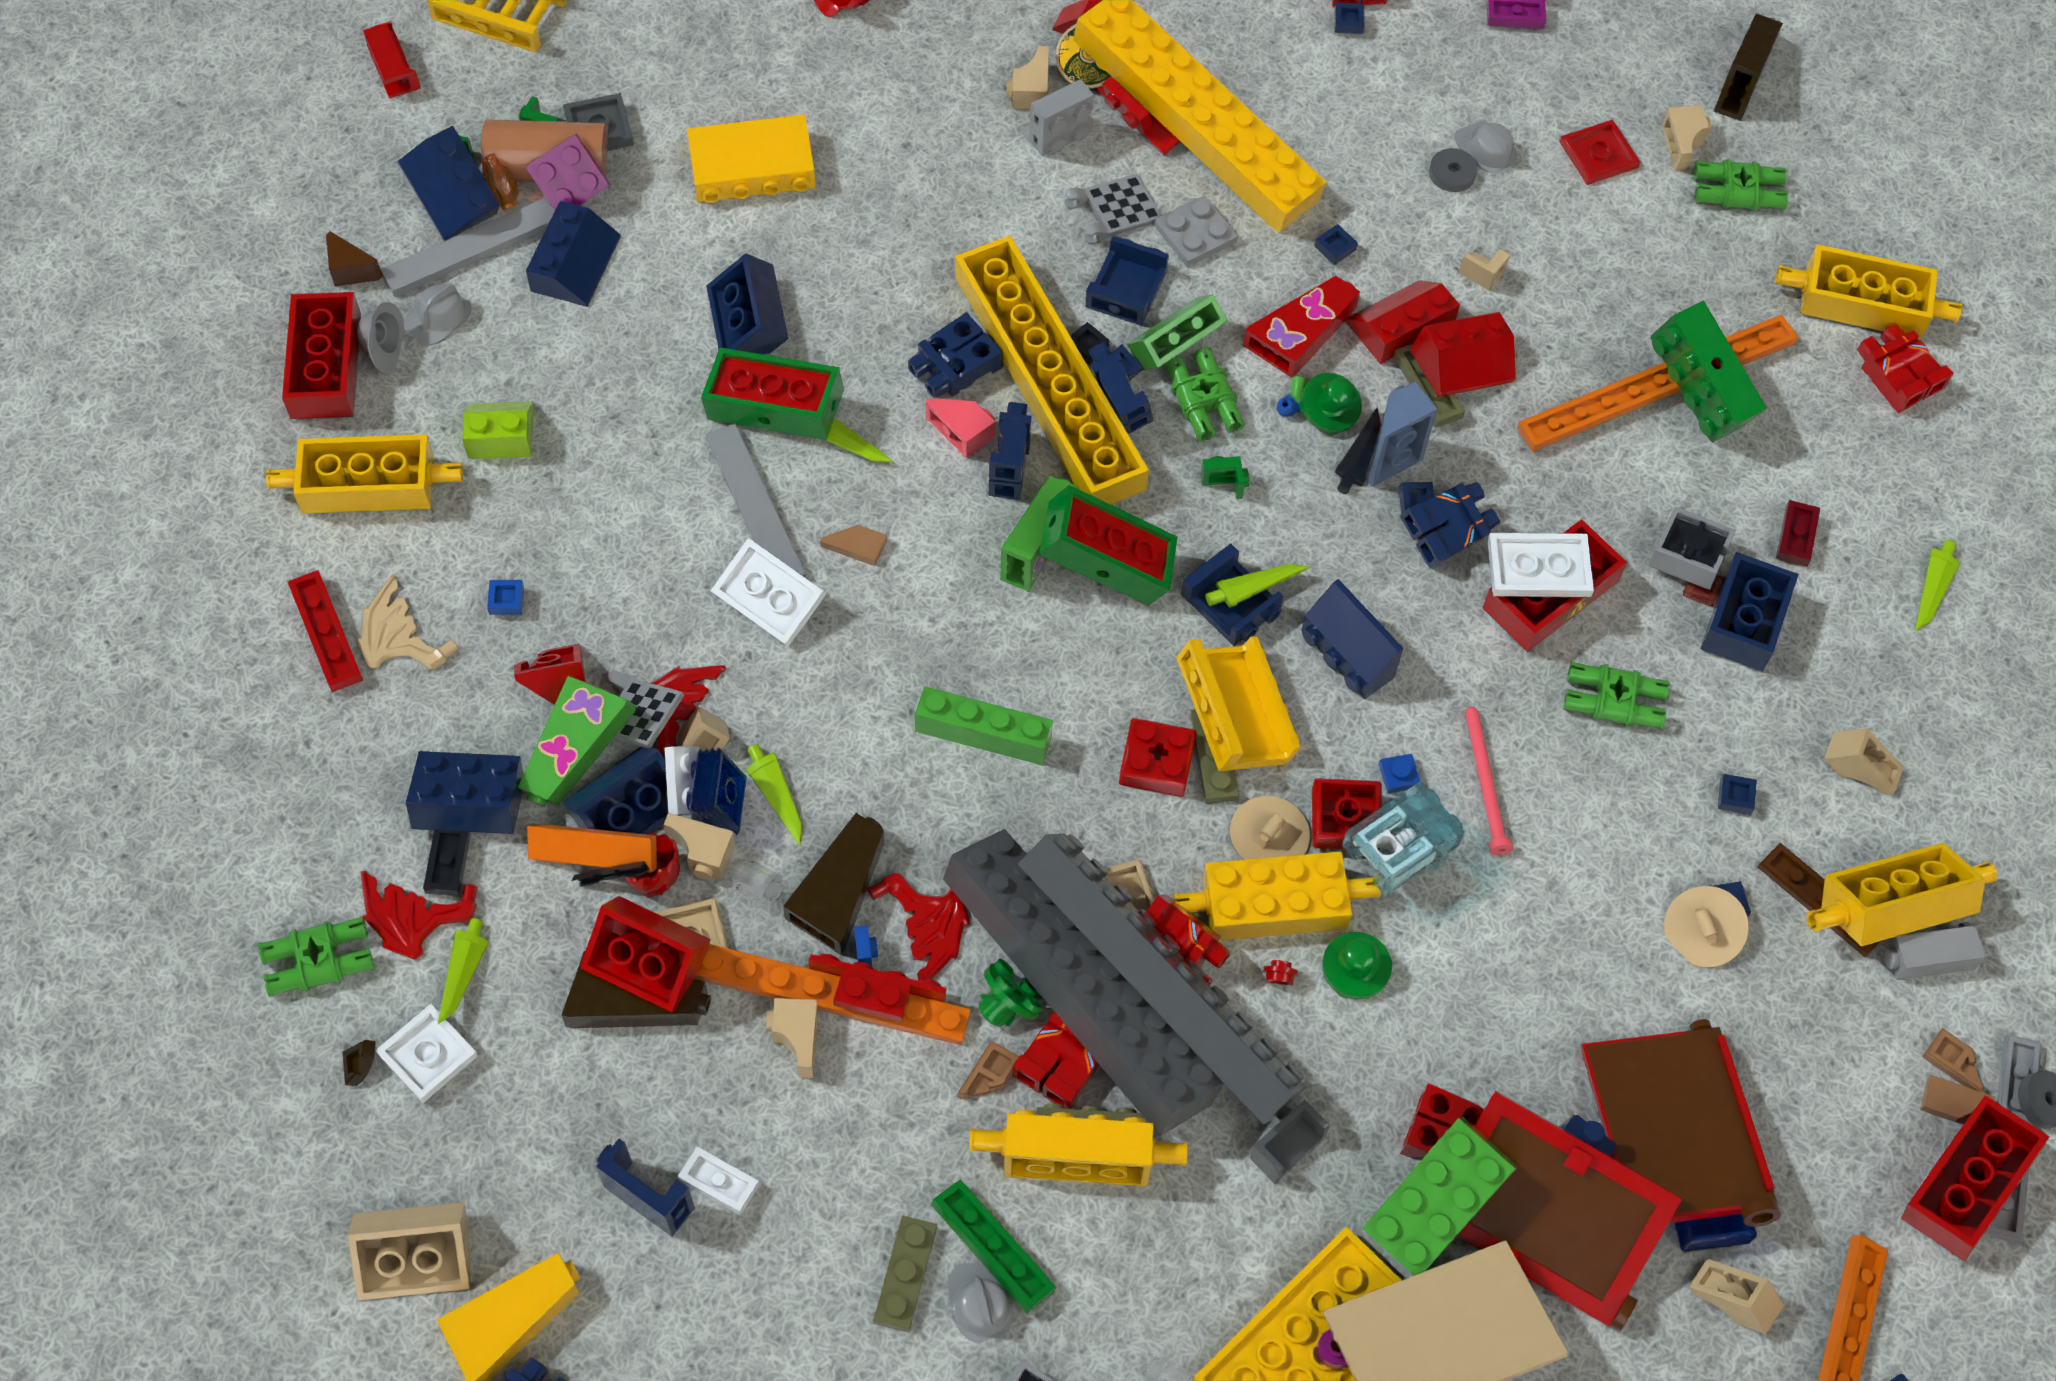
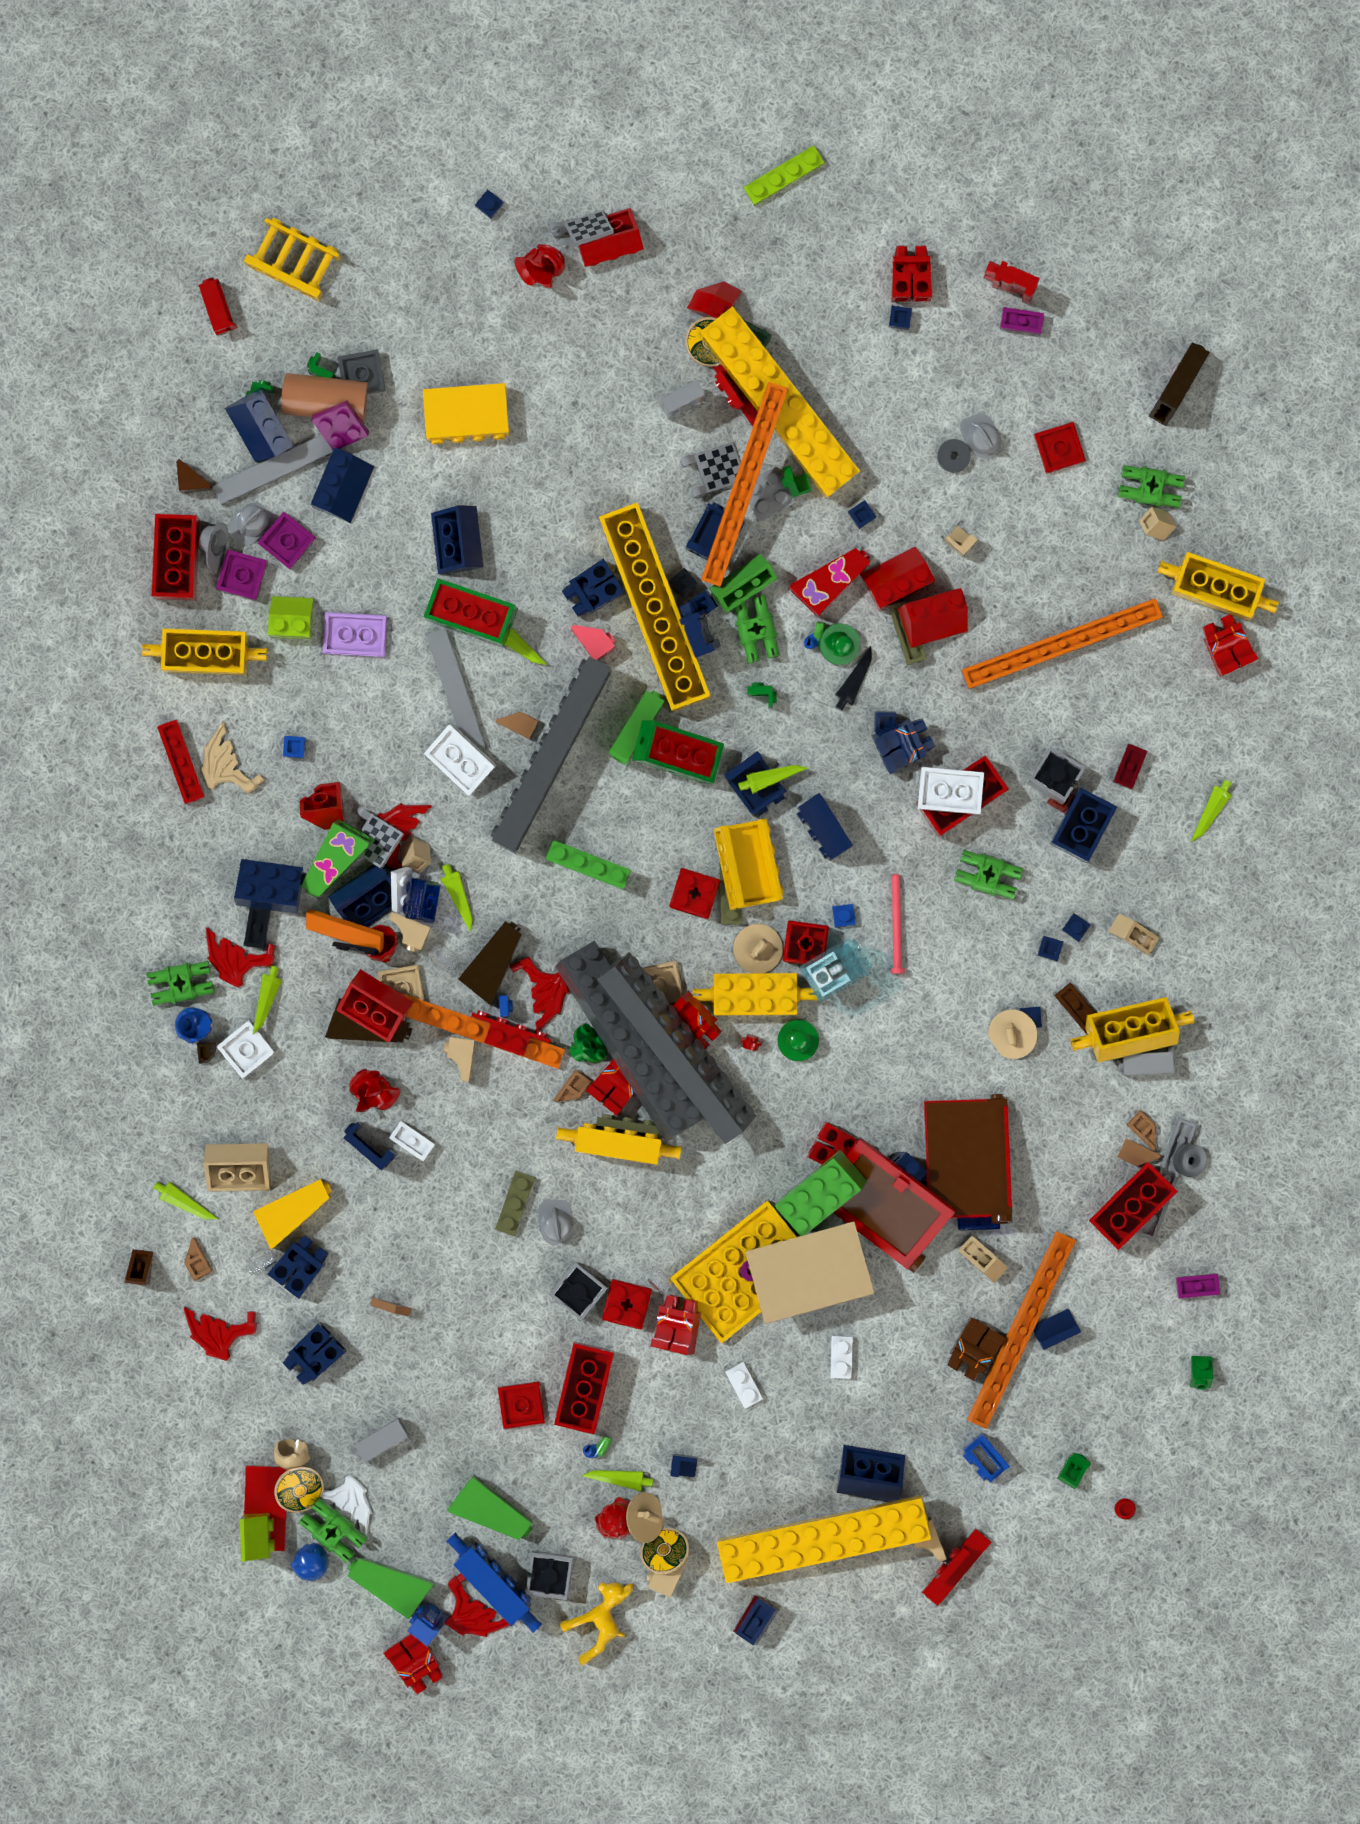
camera: 10 degrees right, 25 degrees up
clear orange plant [483,153,519,210] -> none
green plate [931,1179,1056,1314] -> none
dark blue hips [989,402,1032,500] -> none
tan arch [1006,46,1049,109] -> none
dark grey panel [1250,1100,1330,1184] -> none
sand blue slope [1368,382,1437,487] -> none
green brick [1650,300,1767,443] -> none
tan arch [1662,105,1711,171] -> none
none -> lime bar [153,1181,218,1220]
none -> blue hair [174,1007,212,1044]
none -> magenta plate [216,549,268,601]
none -> magenta plate [258,512,316,570]
none -> lavender tile [323,612,388,657]
none -> red helmet [349,1069,400,1112]
none -> dark grey brick [490,656,612,854]
none -> orange plate [701,382,788,587]
none -> green bracket [781,465,812,498]
none -> dark blue plate [1062,913,1091,942]
none -> tan panel [1139,507,1177,541]

